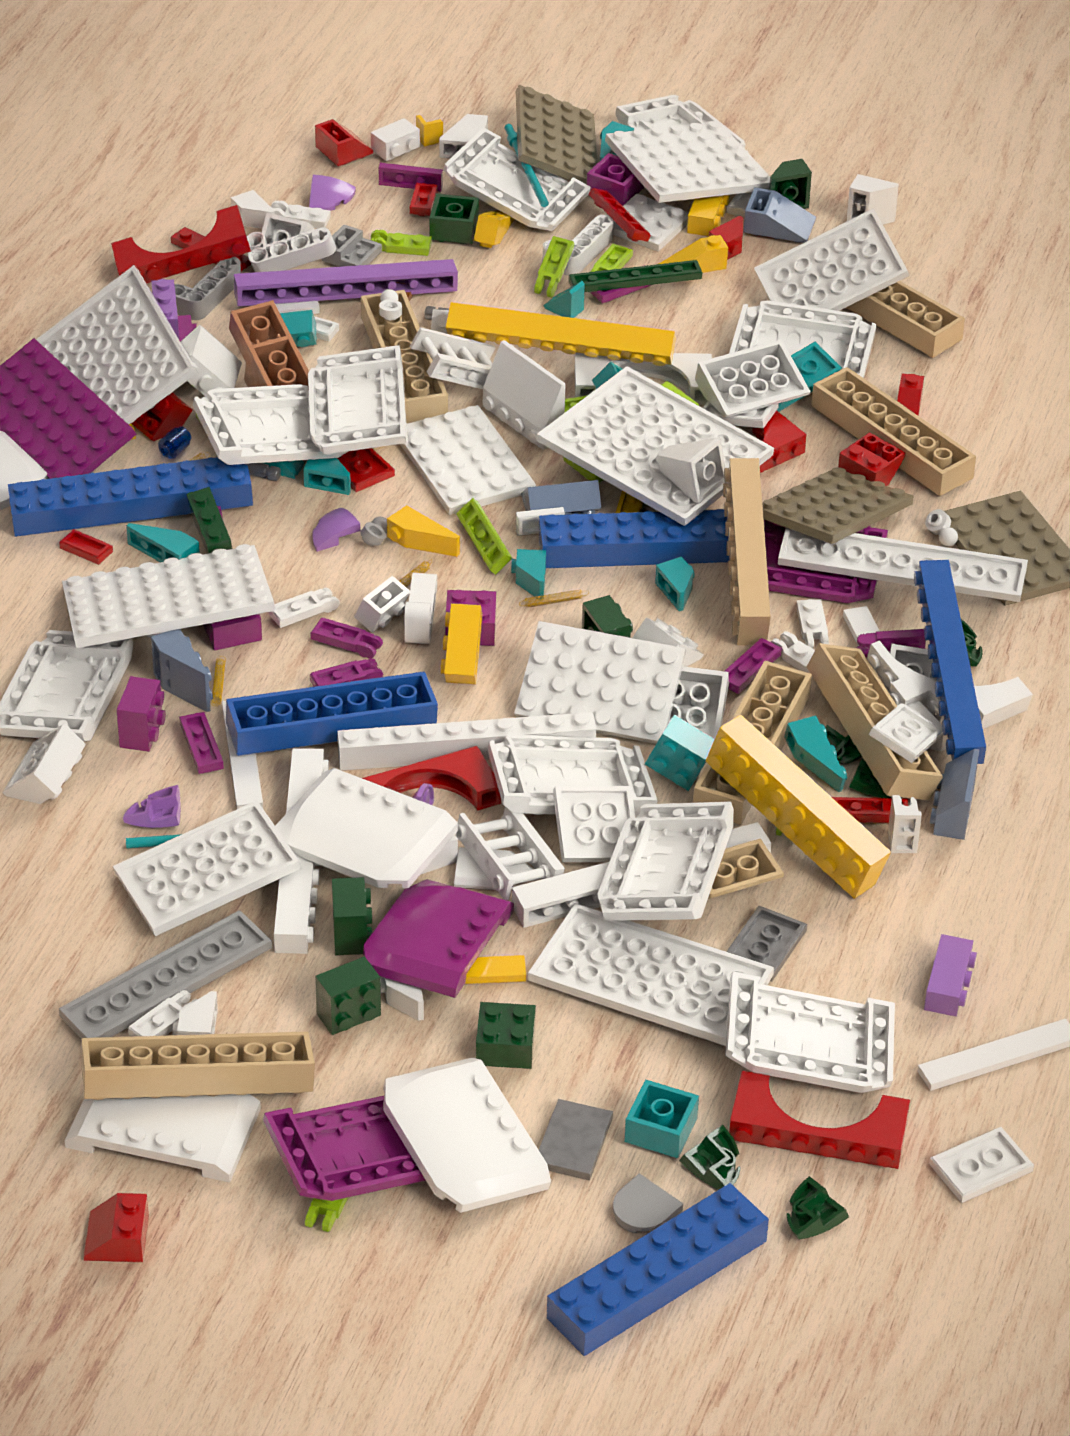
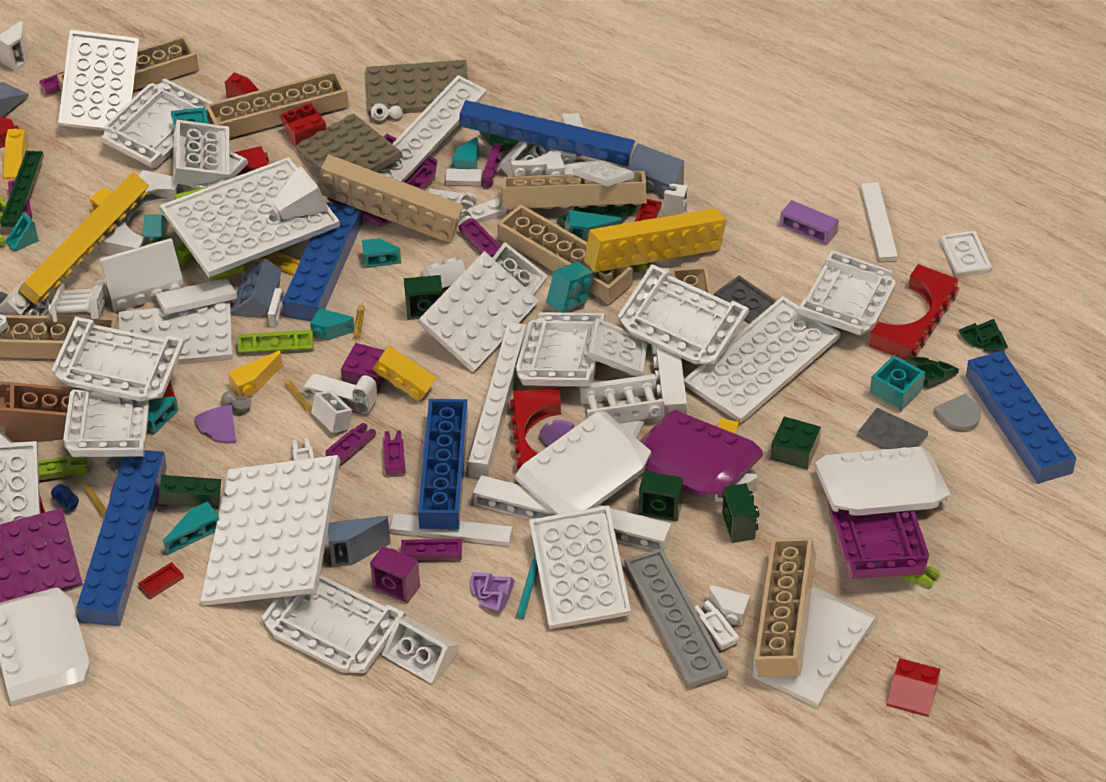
camera: 70 degrees left, 5 degrees up
none -> white tile [156,278,237,315]
none -> teal slope [452,137,479,169]

